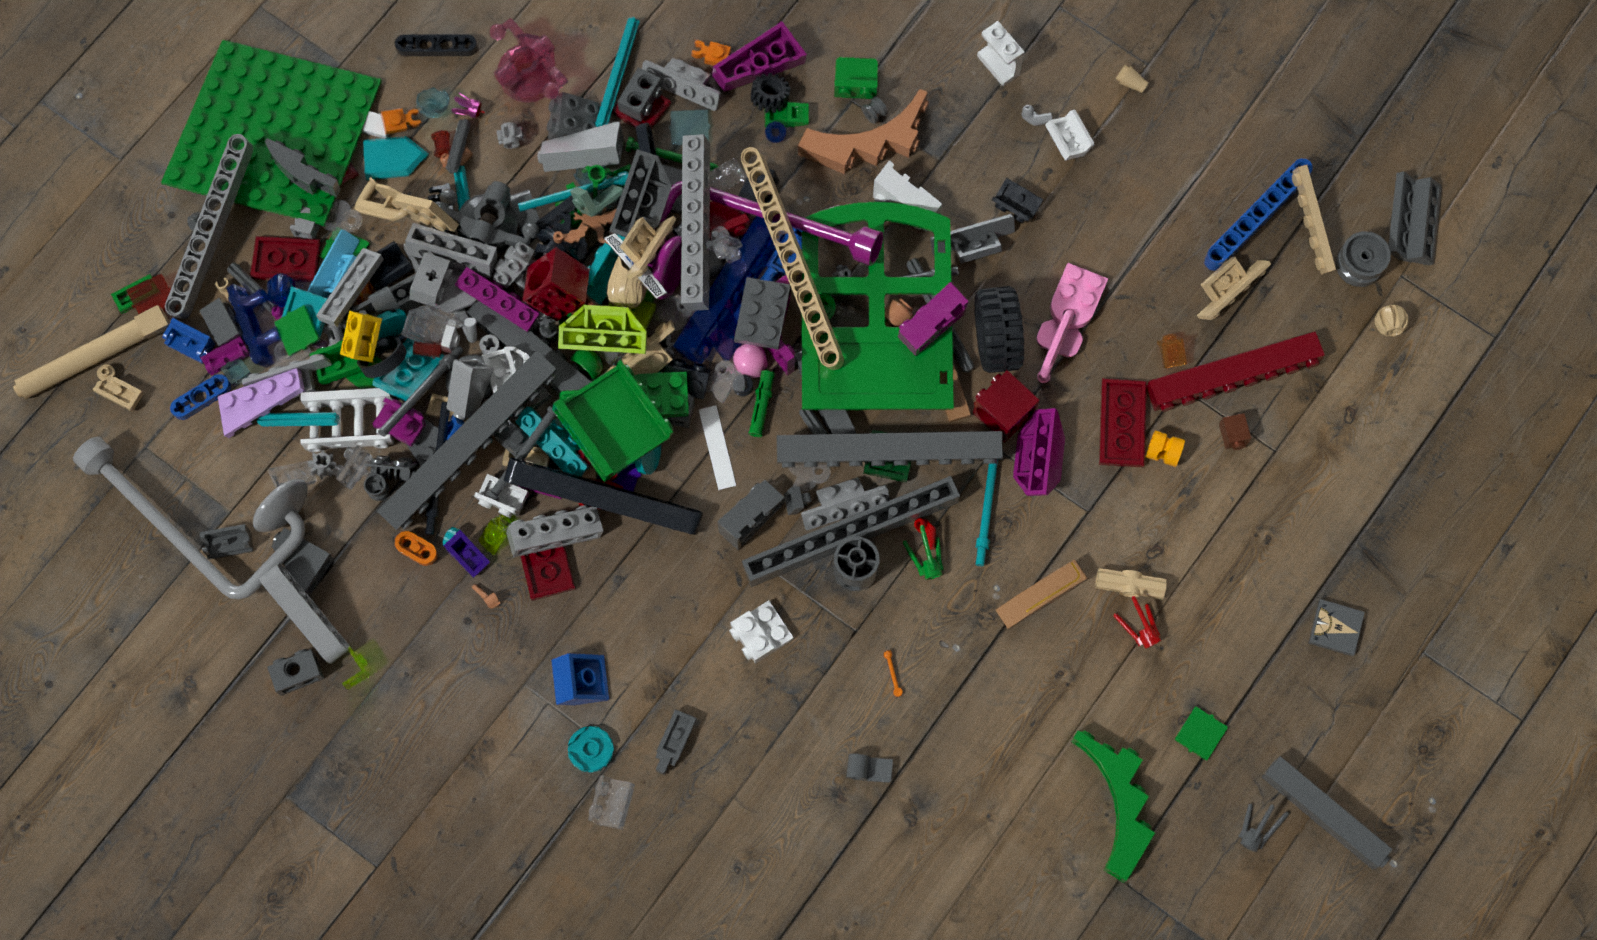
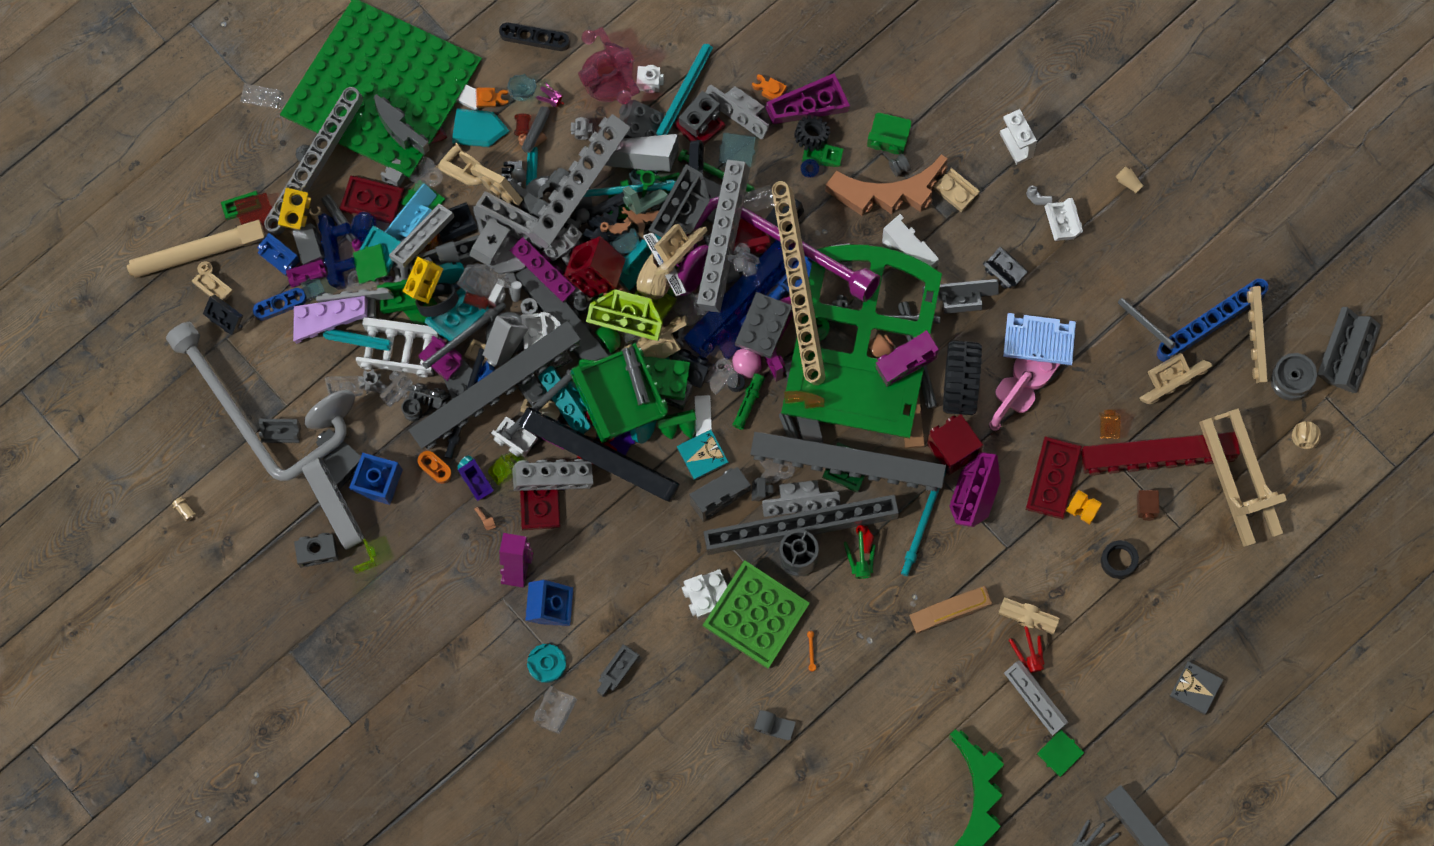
camera: 15 degrees right, 0 degrees up
none -> tan pin [172,497,196,522]
none -> black bracket [203,294,243,335]
none -> clear hinge [240,84,284,109]
none -> yellow brick [278,188,311,230]
none -> blue slope [349,453,403,505]
none -> magenta wedge [499,533,534,588]
none -> light grey brick [527,114,630,249]
none -> clear light blue hair [610,228,639,254]
none -> dark grey pin [622,346,650,406]
none -> white brick [636,65,664,93]
none -> green tile [657,409,696,440]
none -> teal tile [677,429,728,481]
none -> bright green plate [702,560,810,669]
none -> clear orange slope [784,391,824,409]
none -> tan plate [933,168,980,213]
none -> light blue window [1003,313,1076,365]
none -> light grey plate [1004,660,1069,736]
none -> black tyre [1101,540,1139,579]
none -> dark grey bar [1118,298,1176,349]
none -> tan piece [1199,408,1287,547]

